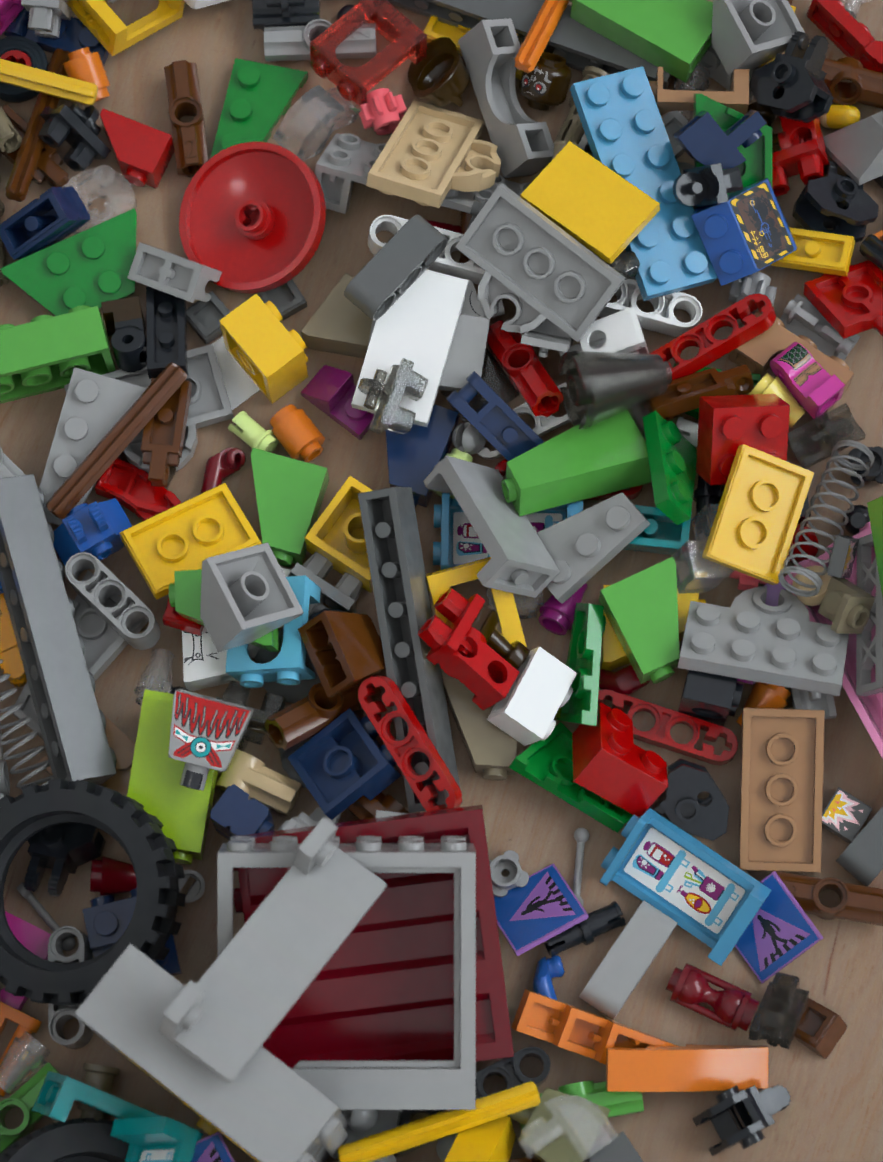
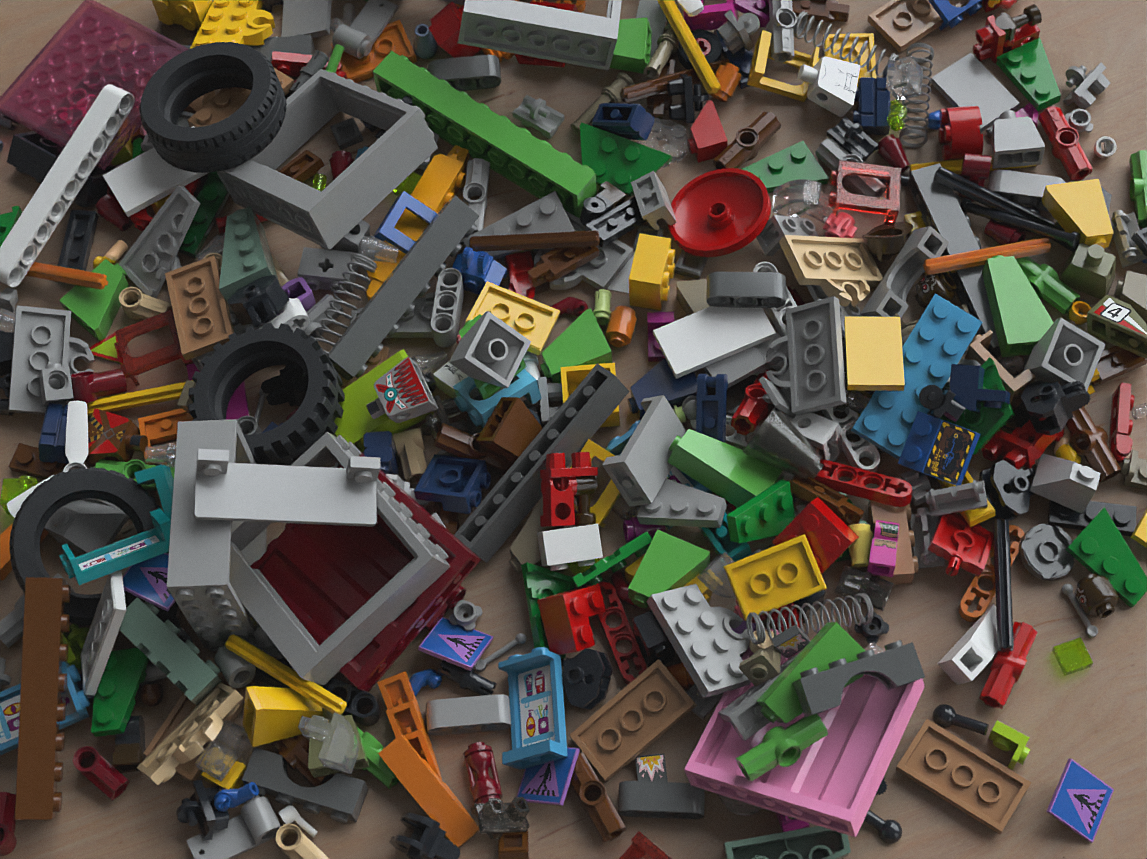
camera: 55 degrees right, 10 degrees down
clear smoke hips [358,358,428,434] -> none
red beam [358,676,462,811] -> none
none -> light grey hinge [925,480,988,517]

